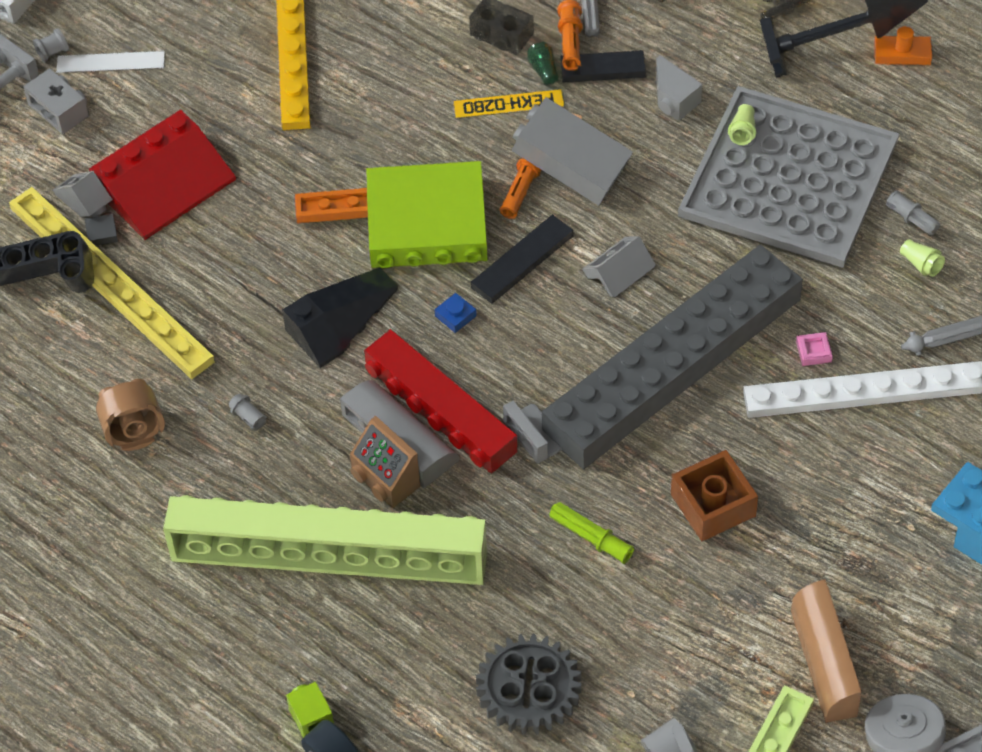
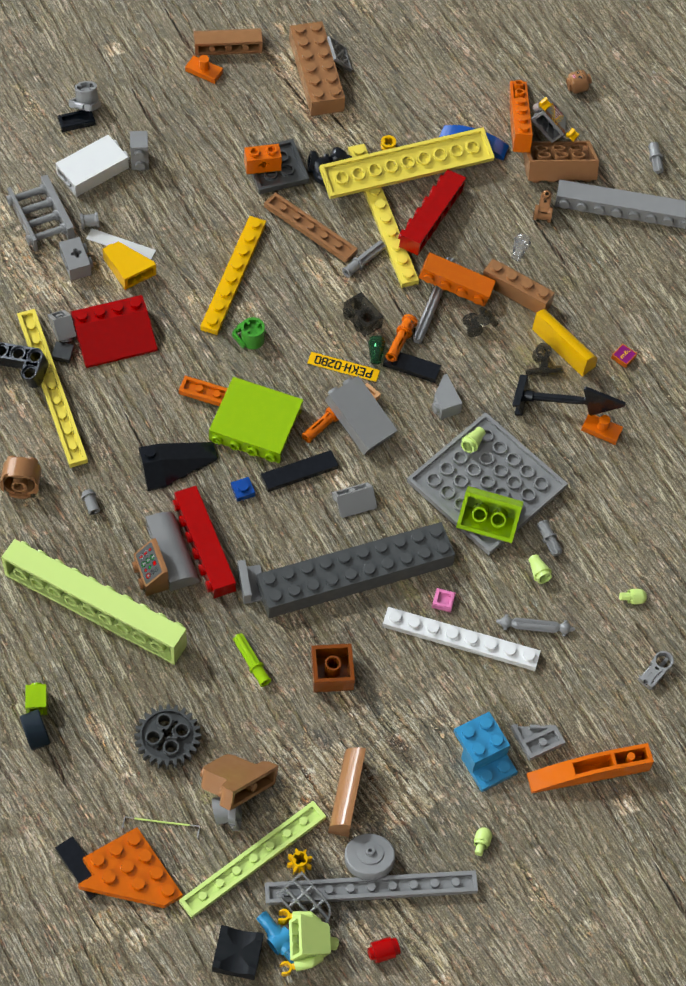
camera: 15 degrees right, 5 degrees up
none -> yellow slope [103,241,156,290]
none -> medium nougat brick [200,754,279,811]
none -> bright green piece [232,317,266,349]
none -> lime slope [456,486,524,543]

